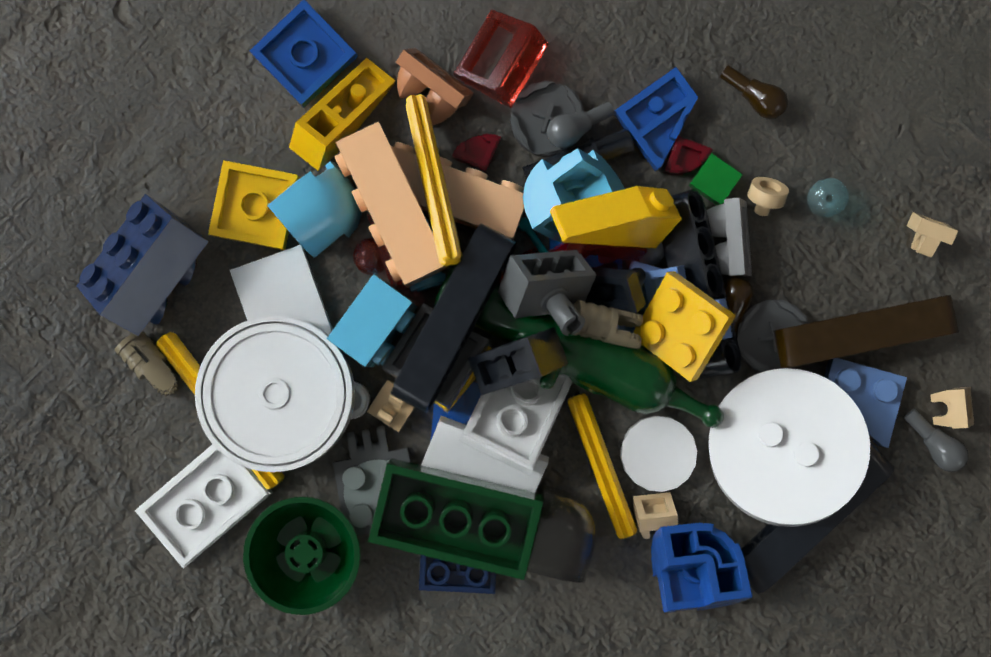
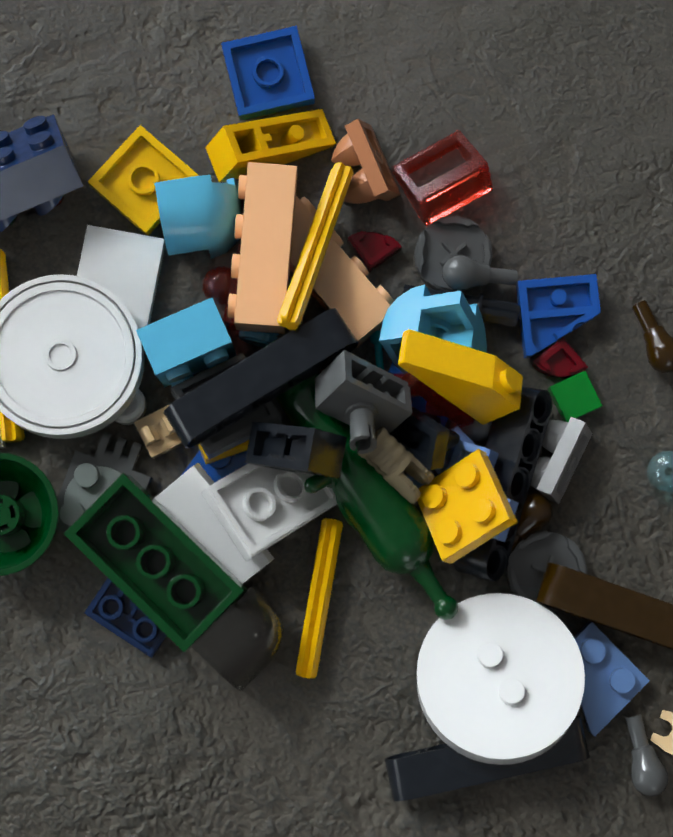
camera: 25 degrees right, 5 degrees down
white tile [620,416,697,492] -> none
tan tile [633,492,678,539] -> none
blue brick [651,523,752,613] -> none
tan tile [747,177,789,216] -> none

